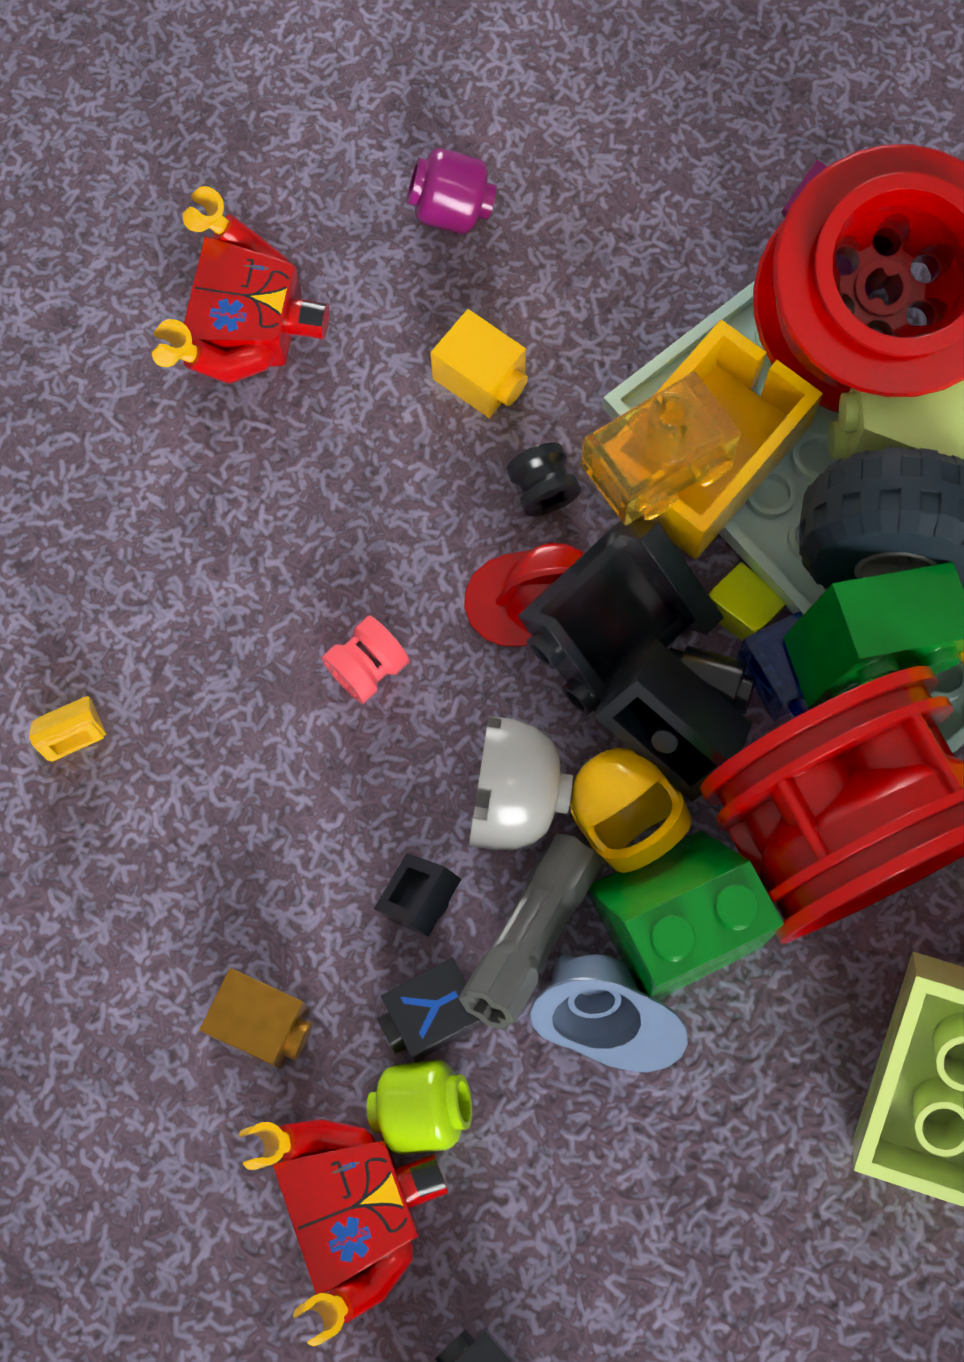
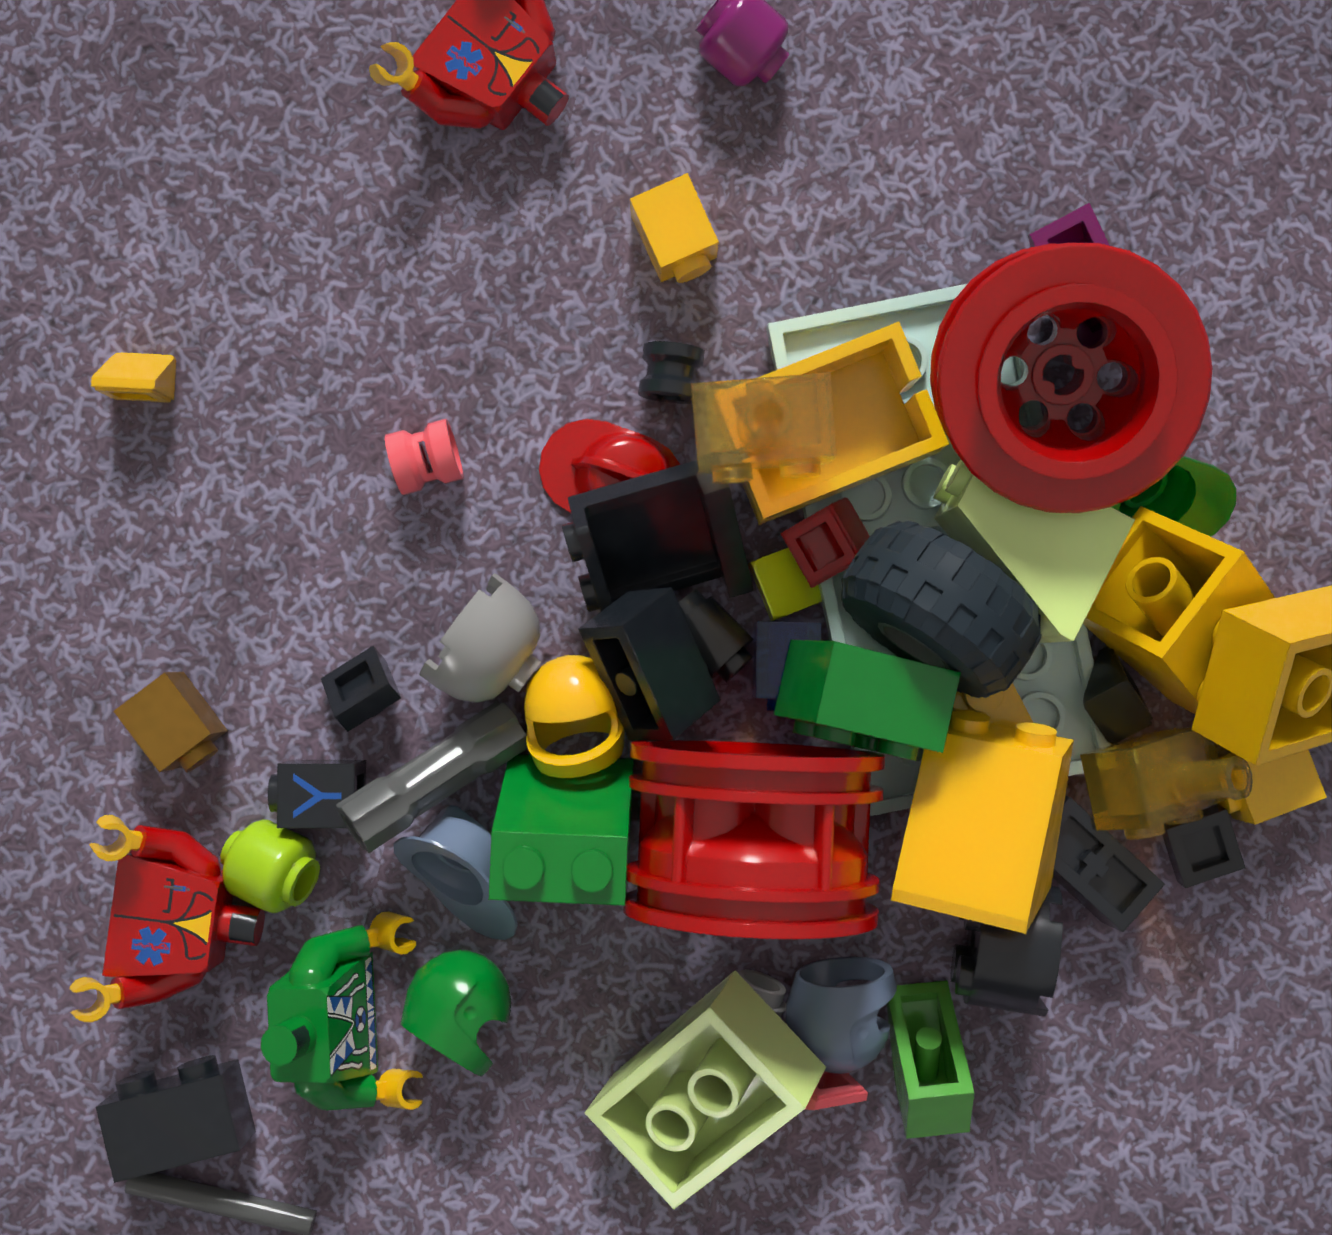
camera: 20 degrees right, 15 degrees up
none -> green torso [261,911,423,1111]
none -> green helmet [400,950,511,1077]
none -> red slope [780,497,870,588]

